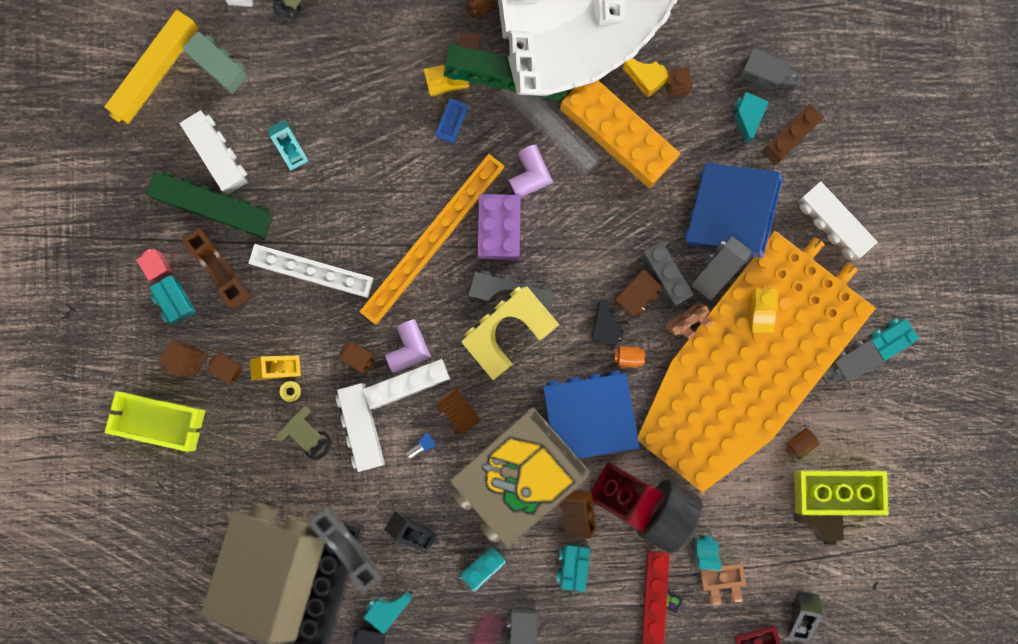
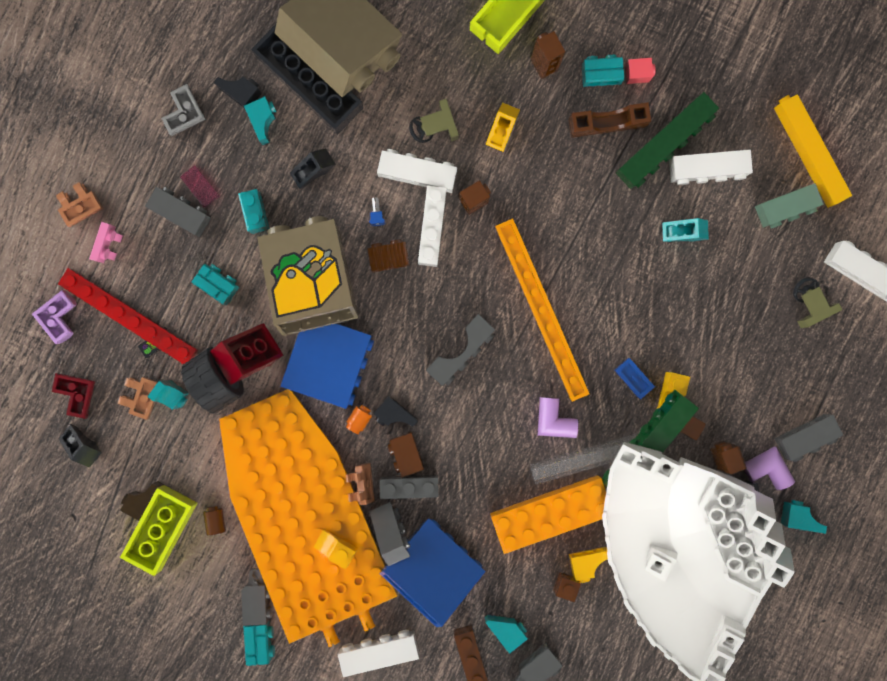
camera: 115 degrees right, 5 degrees up
reddish brown brick [207,353,245,385] -> none
white plate [249,244,374,298] -> none
light yellow plate [280,381,301,402] -> none
dark grey arch [308,506,383,593] -> none
lavender brick [385,319,432,374] -> none
light yellow arch [461,287,559,380] -> none
medium lavender brick [478,194,521,260] -> none
reddish brown brick [559,490,596,539] -> none

